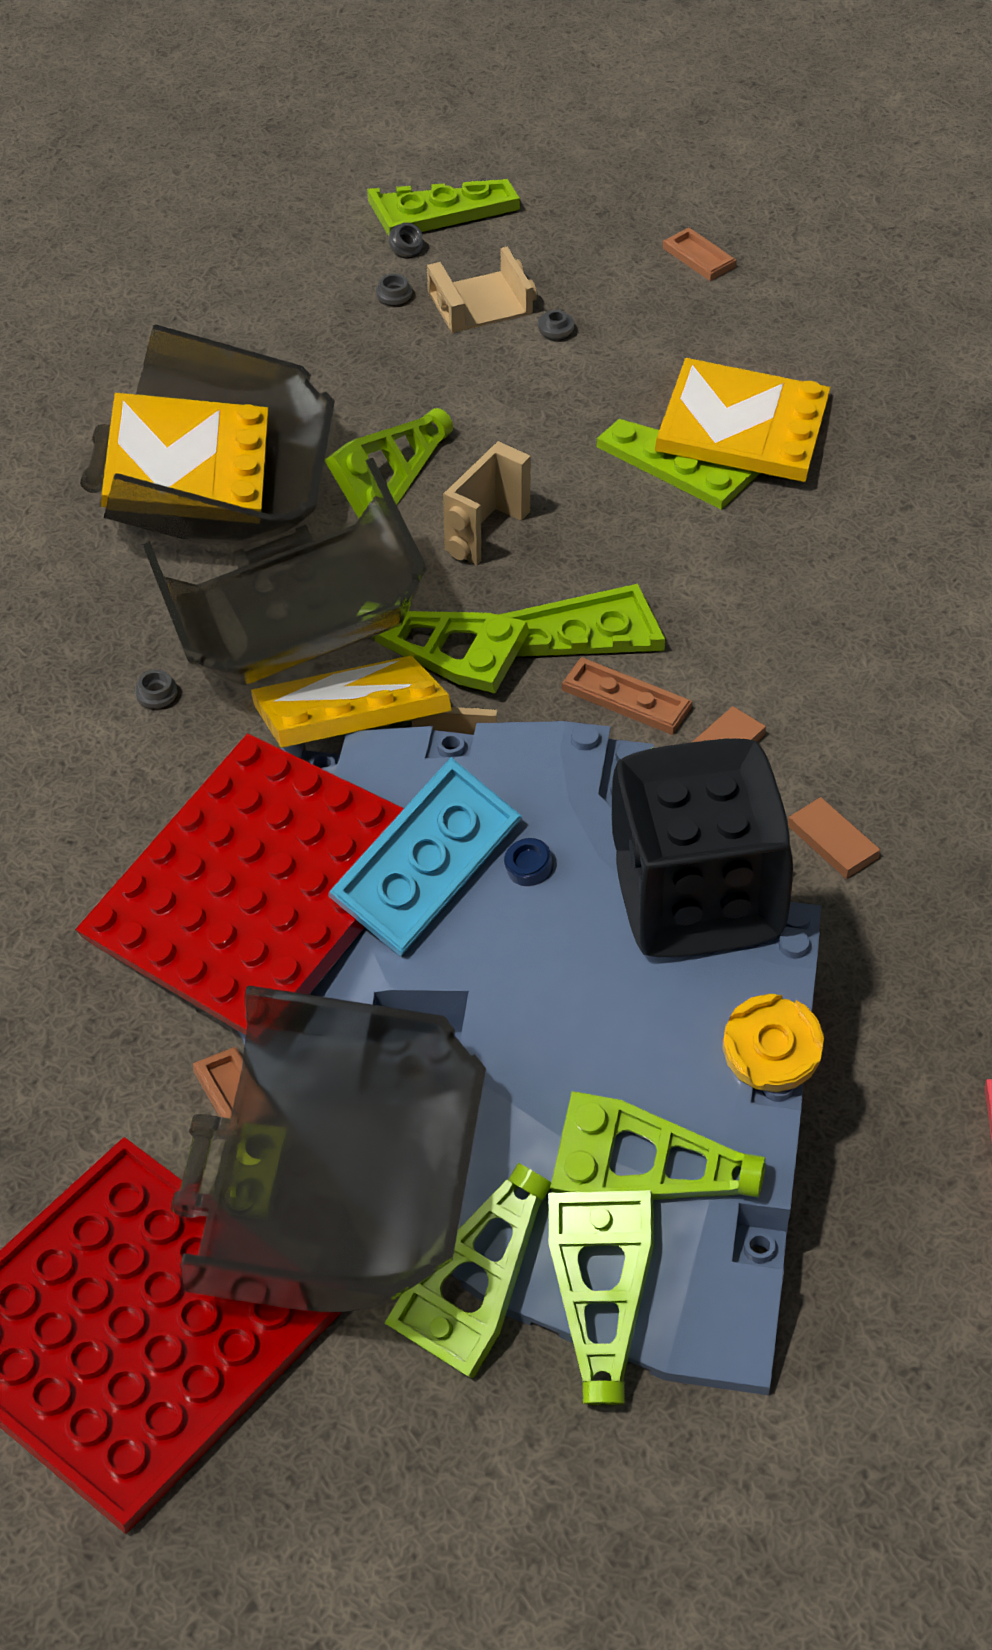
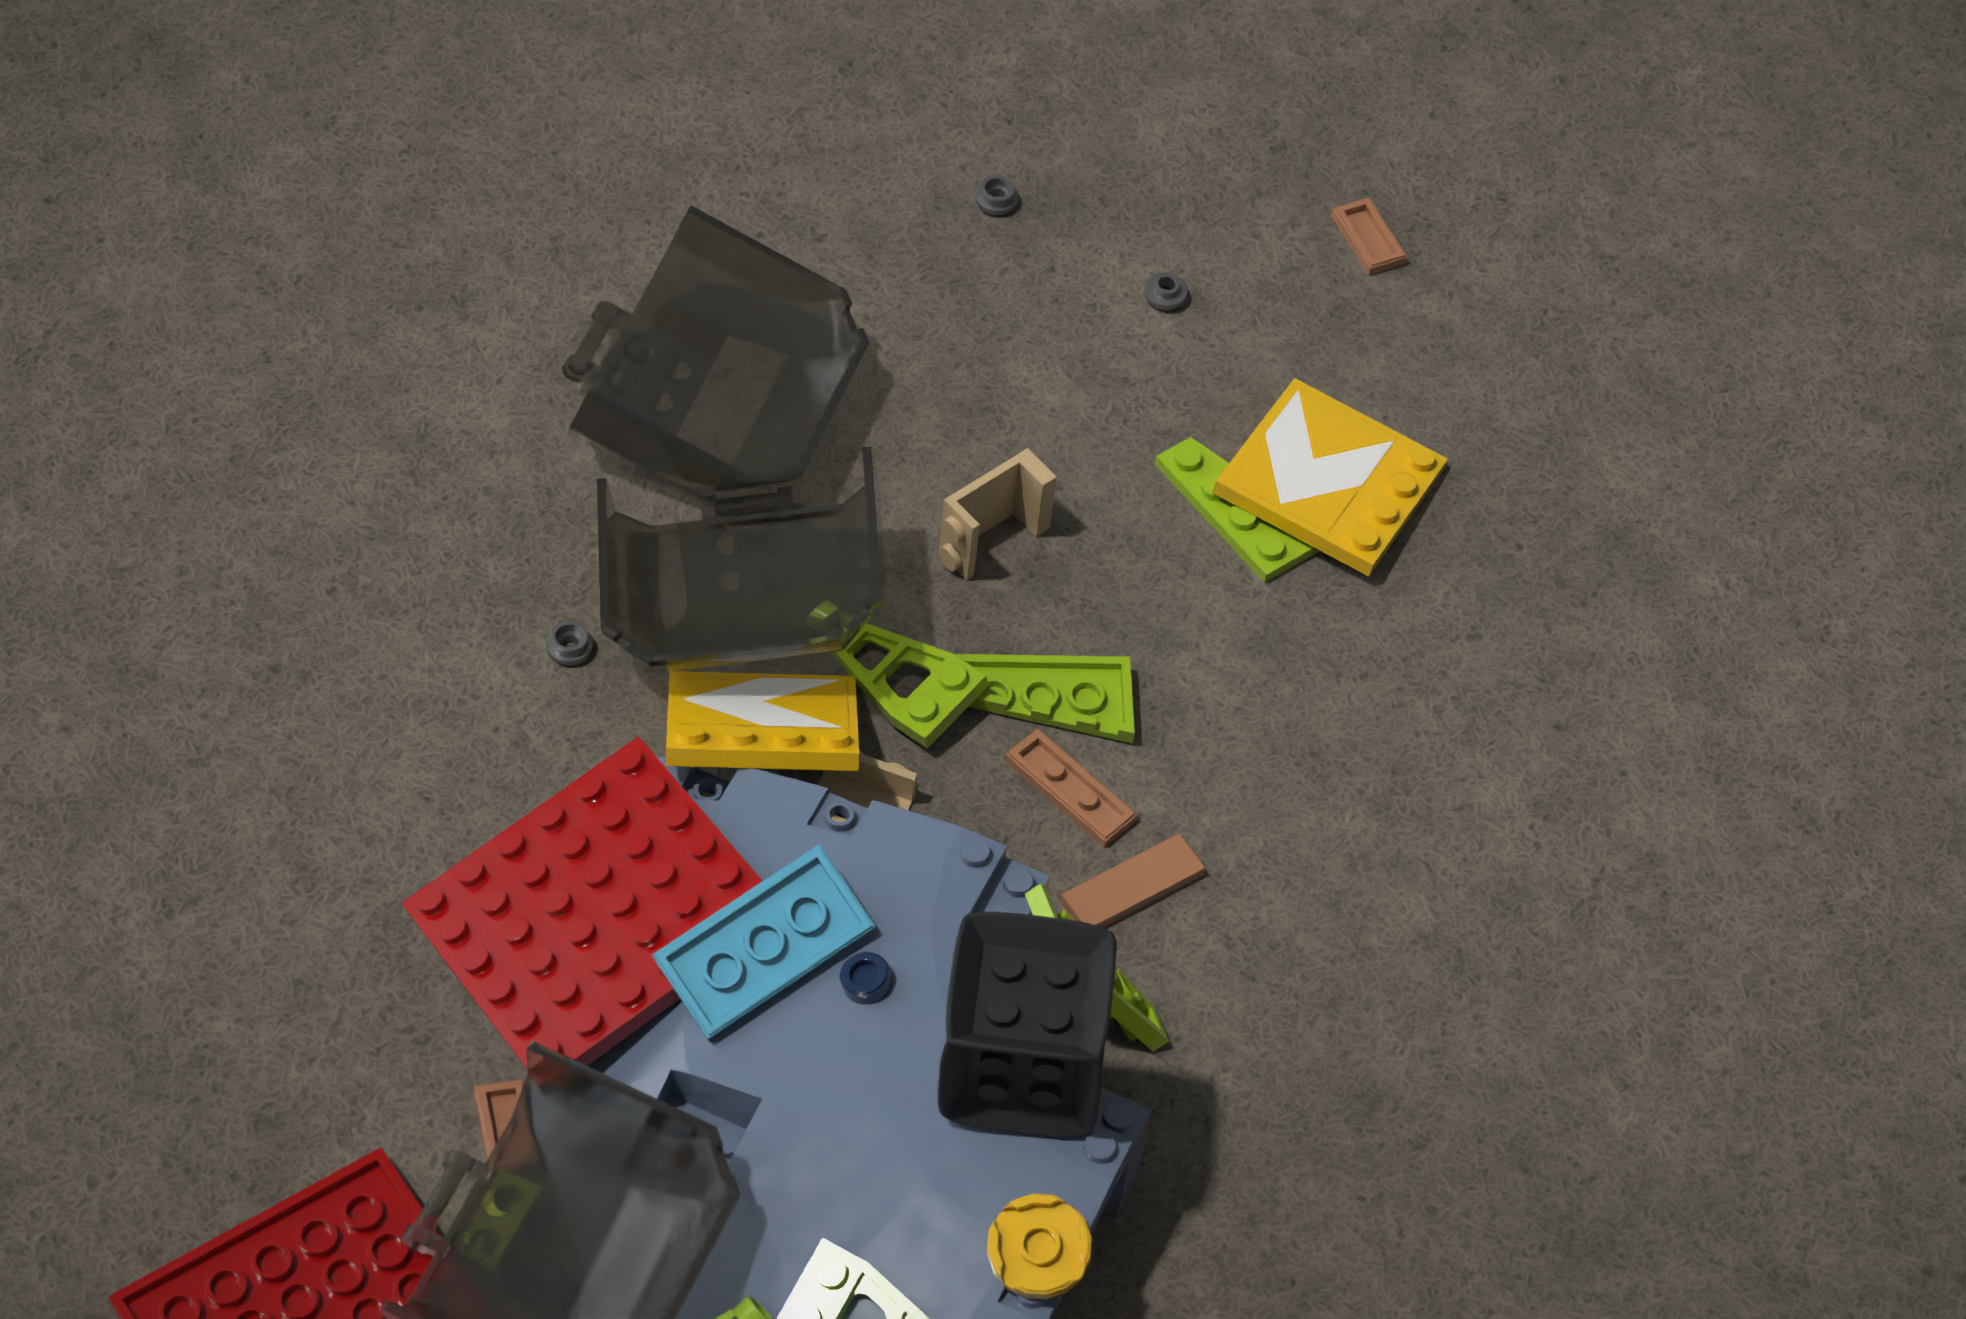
camera: 10 degrees right, 5 degrees up
yellow plate [101,393,268,521] -> none
lime plate [324,408,453,526] -> none
lime wing [367,179,520,236] -> none
flat silver plate [388,222,423,258] -> none
tan panel [427,247,537,333] -> none
nougat tile [788,797,880,879] -> none

